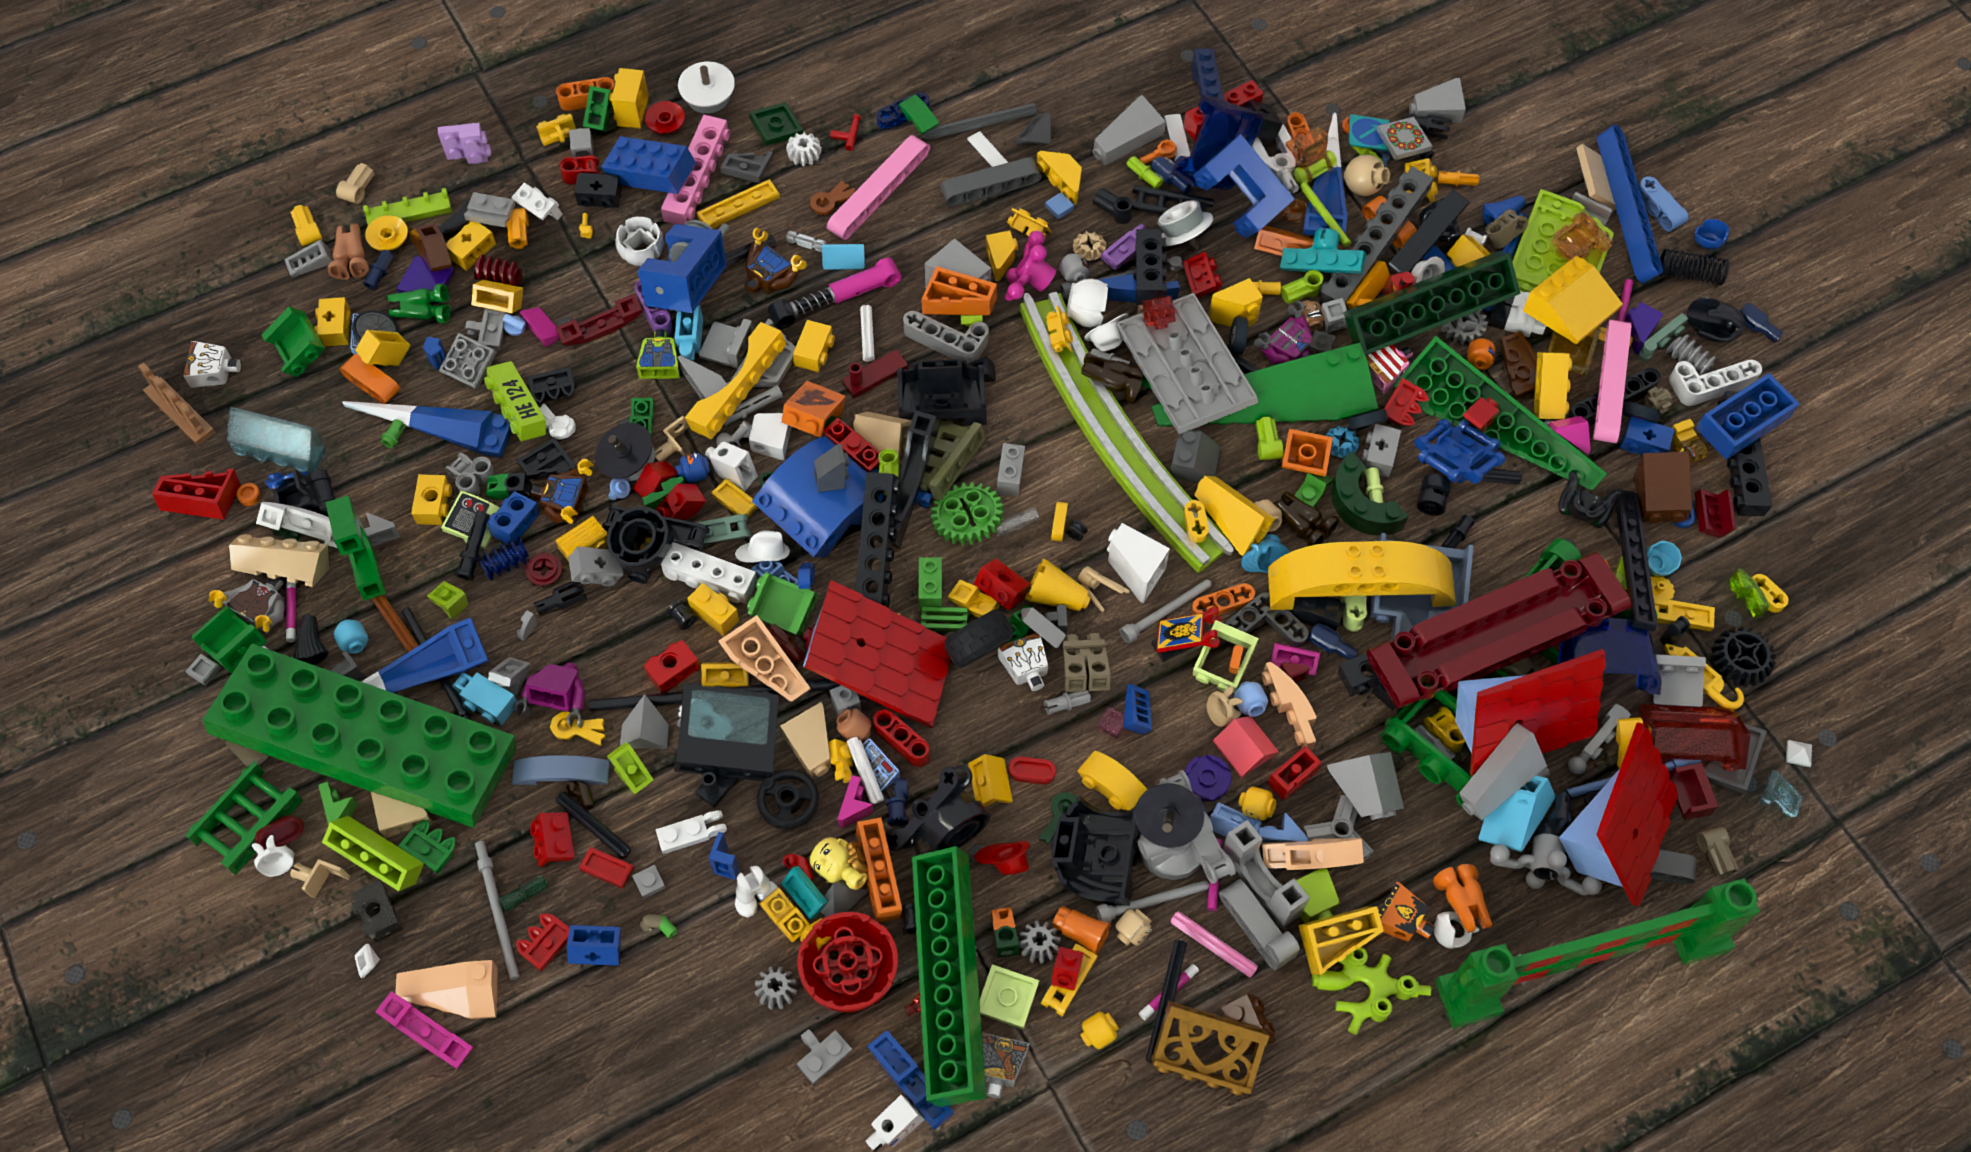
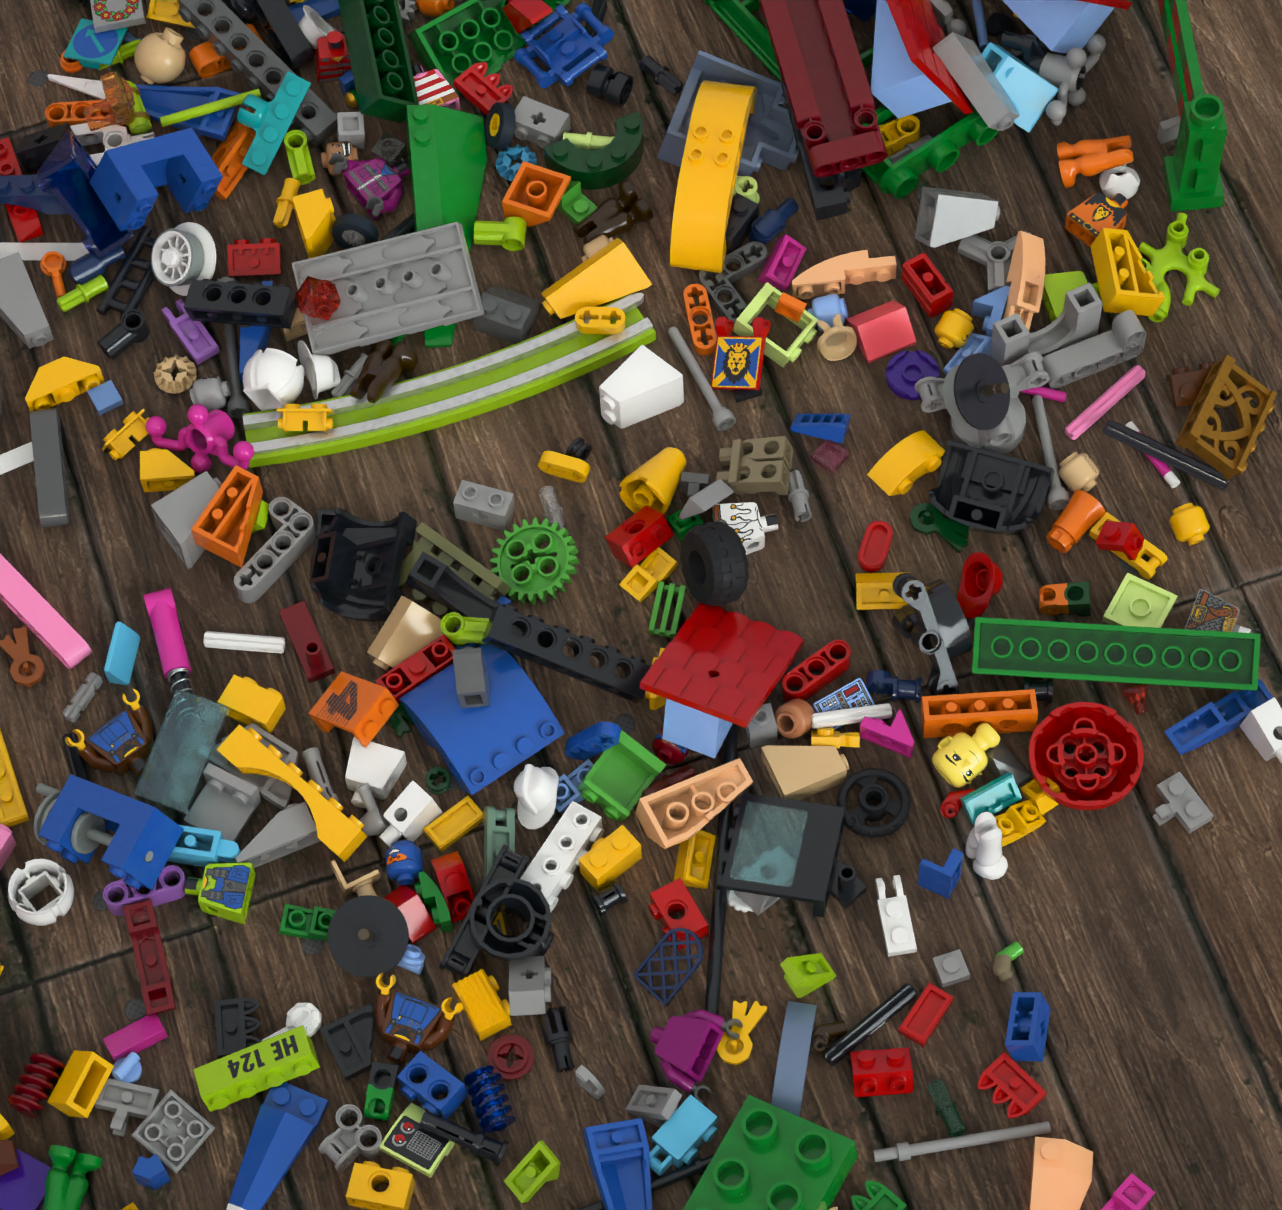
camera: 75 degrees left, 0 degrees up
light grey slope [620,694,670,749] -> none
light grey gear [755,966,797,1010] -> none
pearl gold piece [846,841,868,874] -> none
bright green brick [919,557,942,611] -> none
light grey gear [1019,921,1060,964] -> none
tan plant [1078,566,1130,612] -> none
dark azure hair [1241,534,1289,573] -> none
dark red slope [1280,662,1310,683] -> none
light orange piece [1346,261,1390,310] -> none
none -> clear light blue slope [134,689,229,815]
none -> dark blue window [633,928,704,1006]

